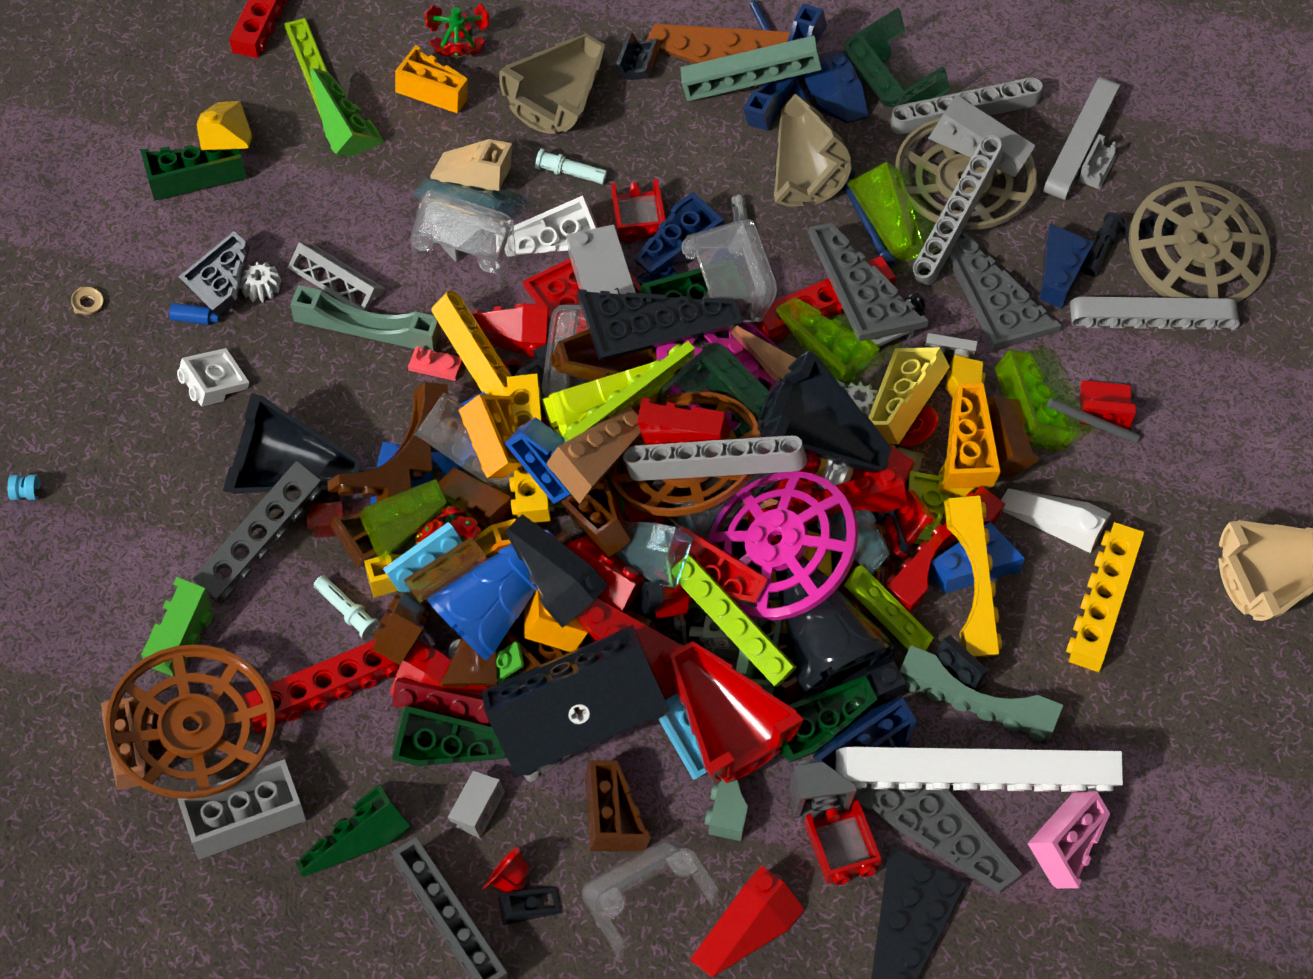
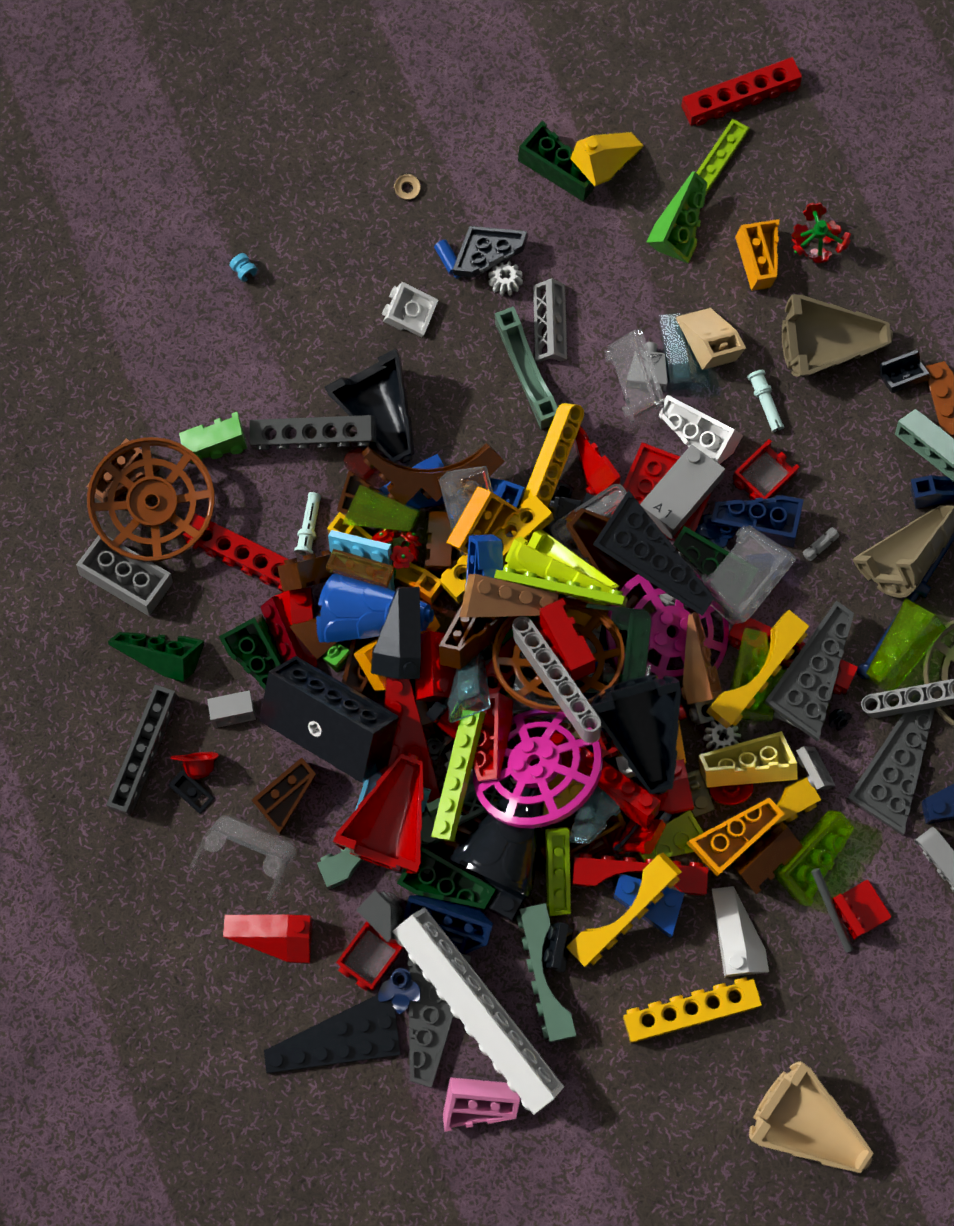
camera: 60 degrees right, 15 degrees up
coral plate [408,346,463,381] -> none
none -> dark blue plate [378,968,421,1014]
none -> yellow arch [706,610,809,728]

